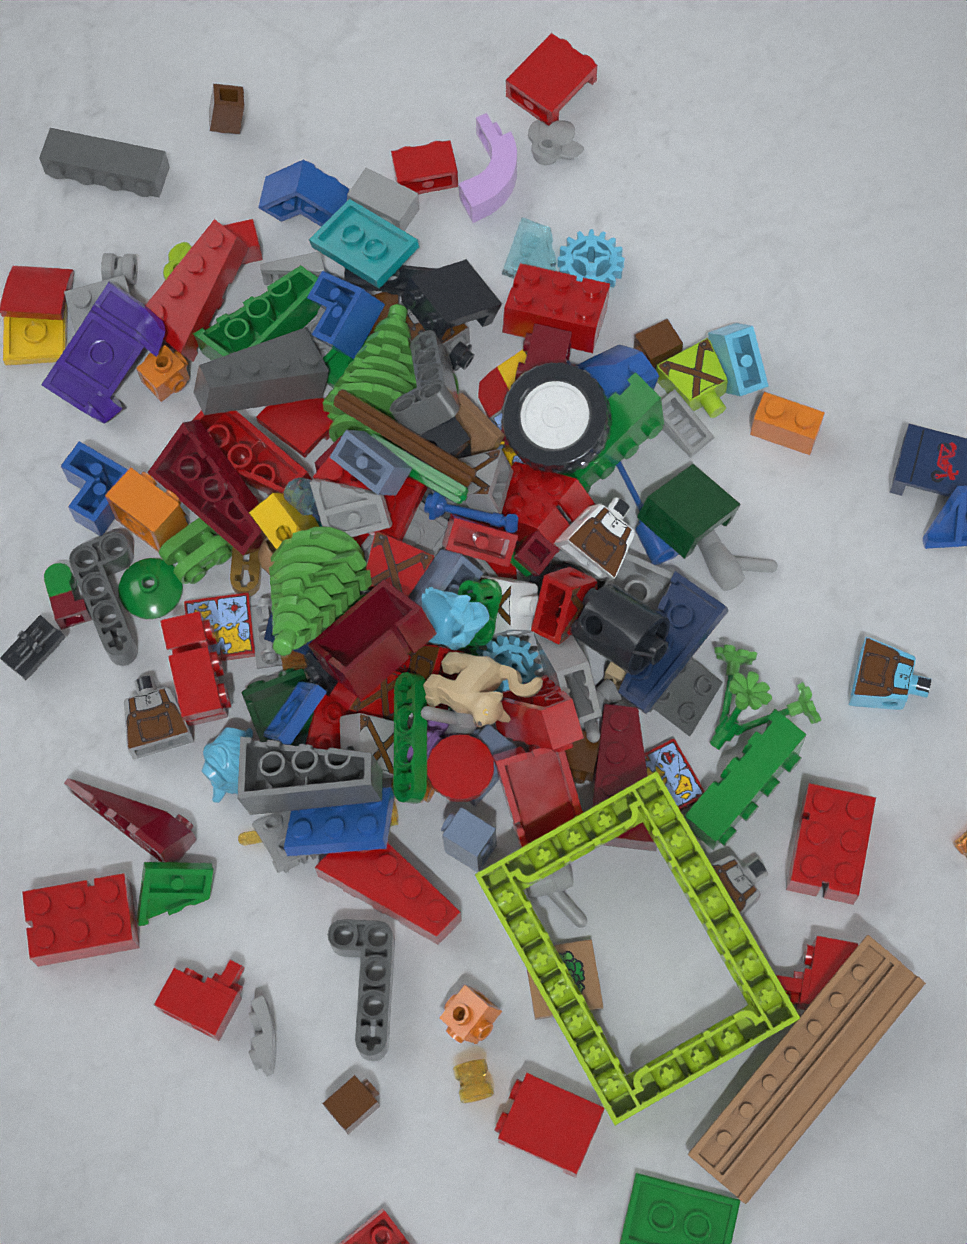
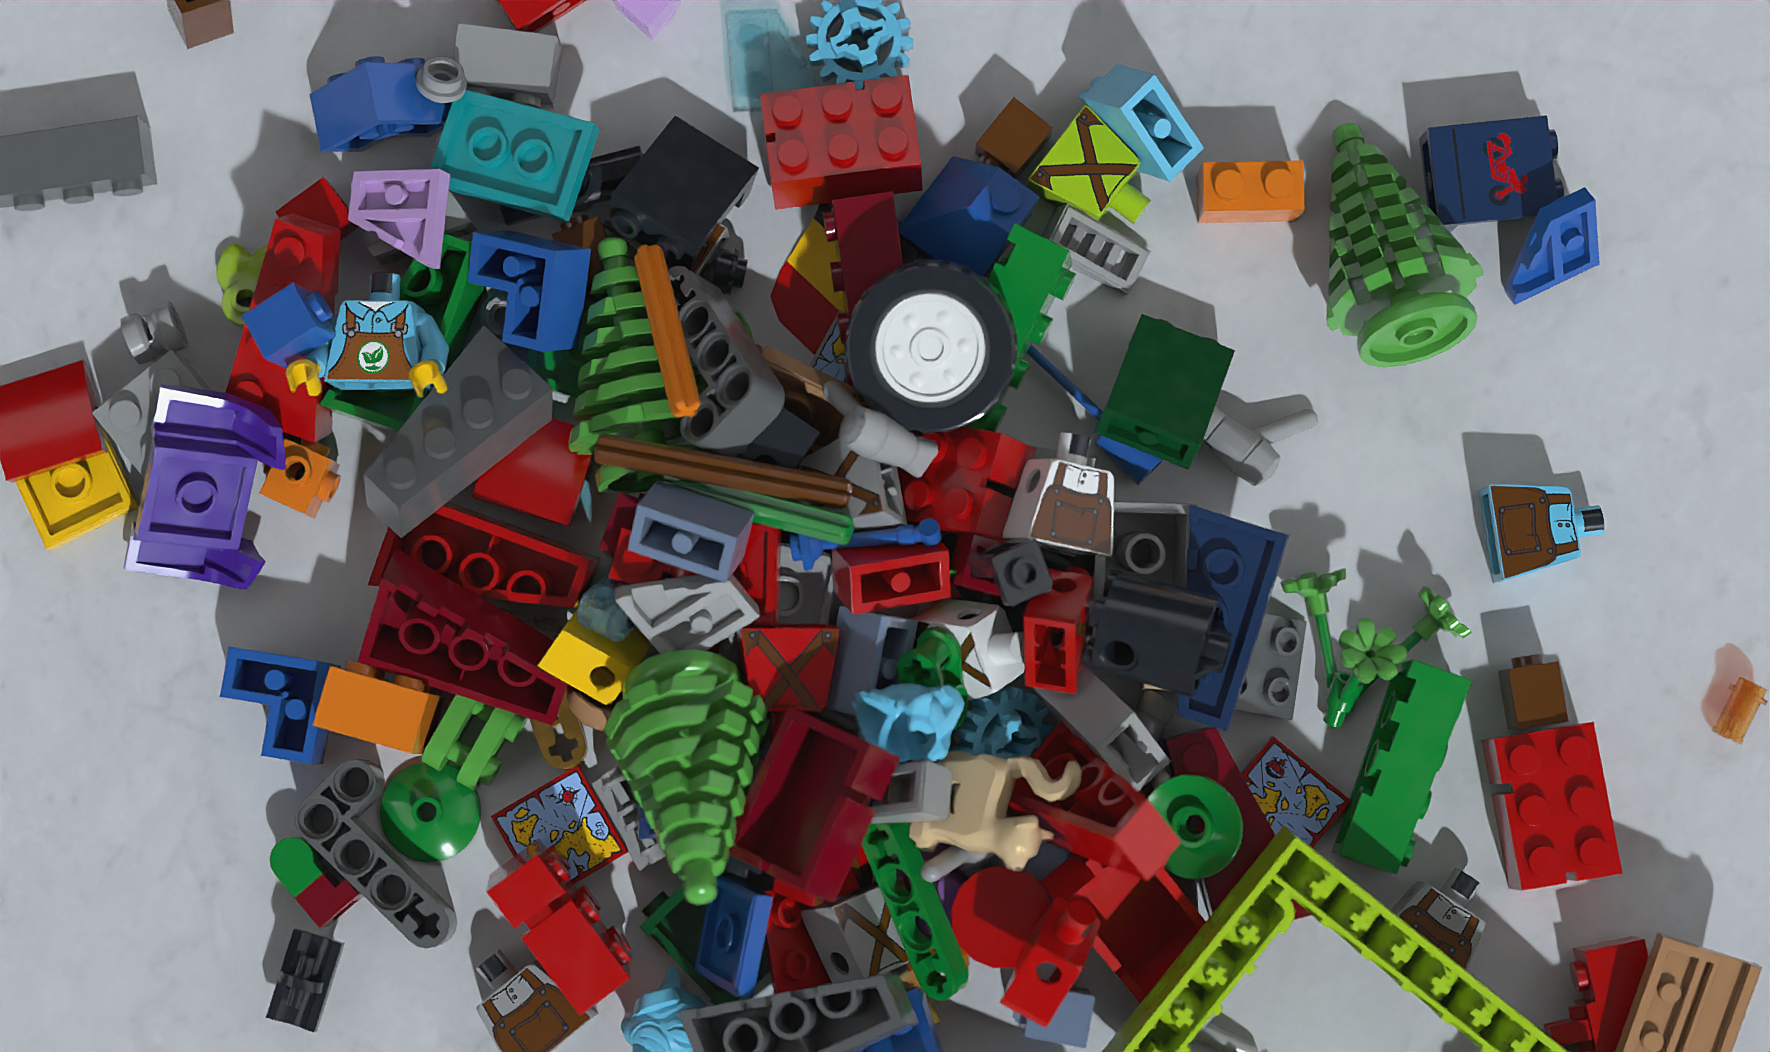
camera: 25 degrees left, 15 degrees up
none -> blue brick [242,283,336,368]
none -> torso [286,272,449,397]
none -> lavender wing [348,169,450,269]
none -> light grey plate [416,57,467,103]
none -> orange axle [634,244,701,418]
none -> light grey piece [822,381,938,478]
none -> light grey slope [870,760,952,823]
none -> black bracket [967,539,1053,606]
none -> red torso [1000,898,1101,1028]
none -> green dish [1148,774,1243,878]
none -> bright green plant [1326,123,1483,368]
none -> reddish brown brick [1498,654,1569,730]

